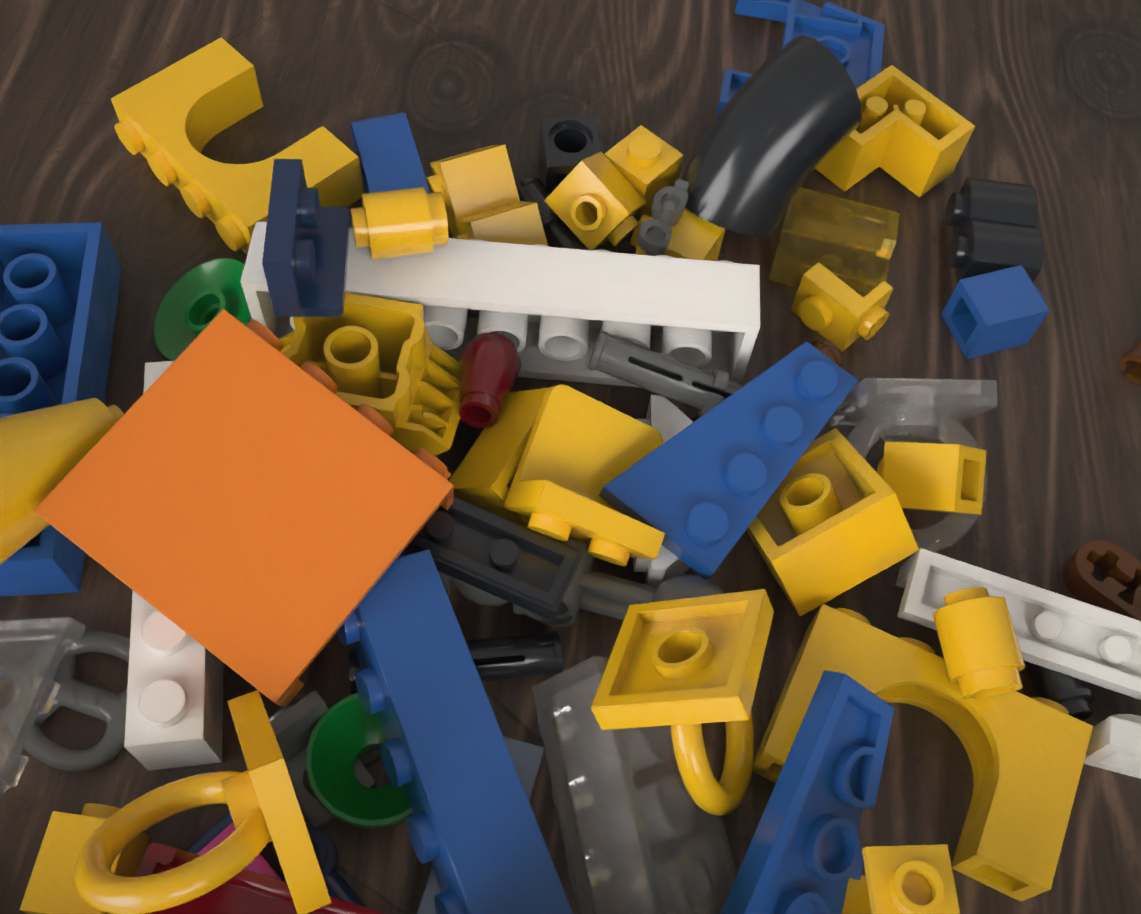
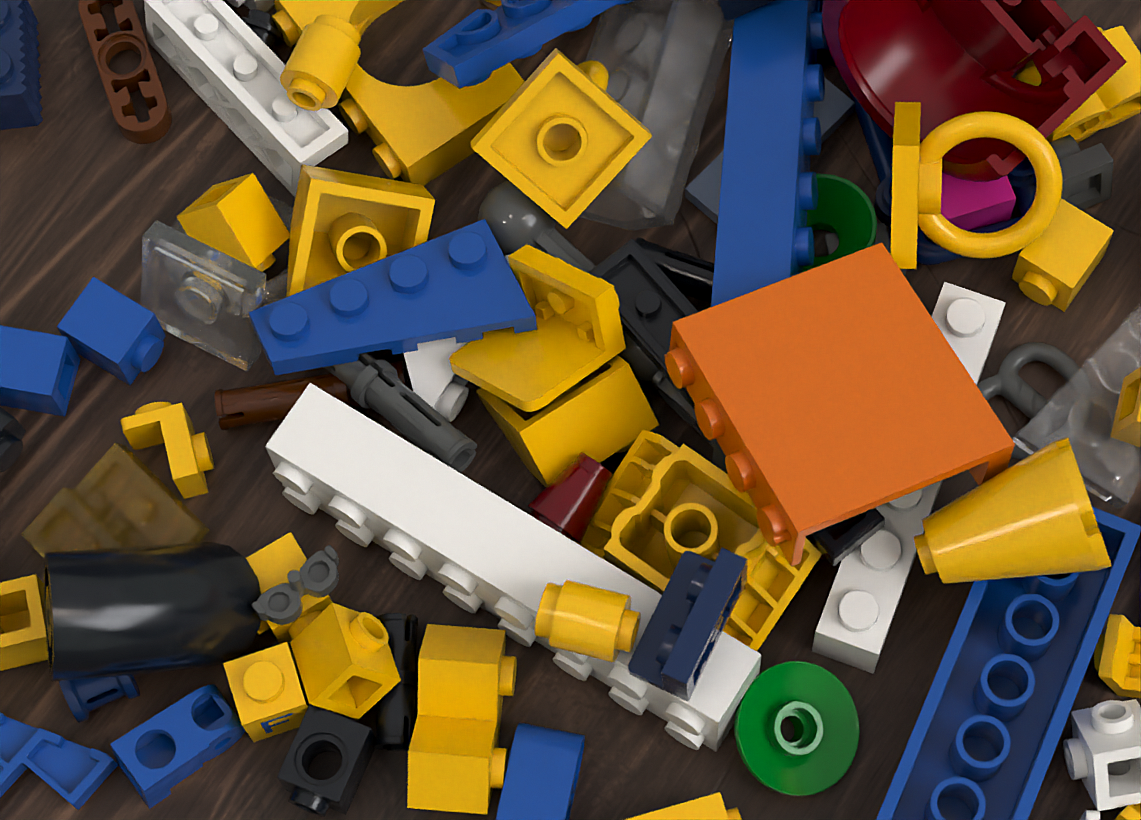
camera: 140 degrees left, 10 degrees up
none -> blue brick [57,277,166,385]
none -> blue leg [110,684,245,809]

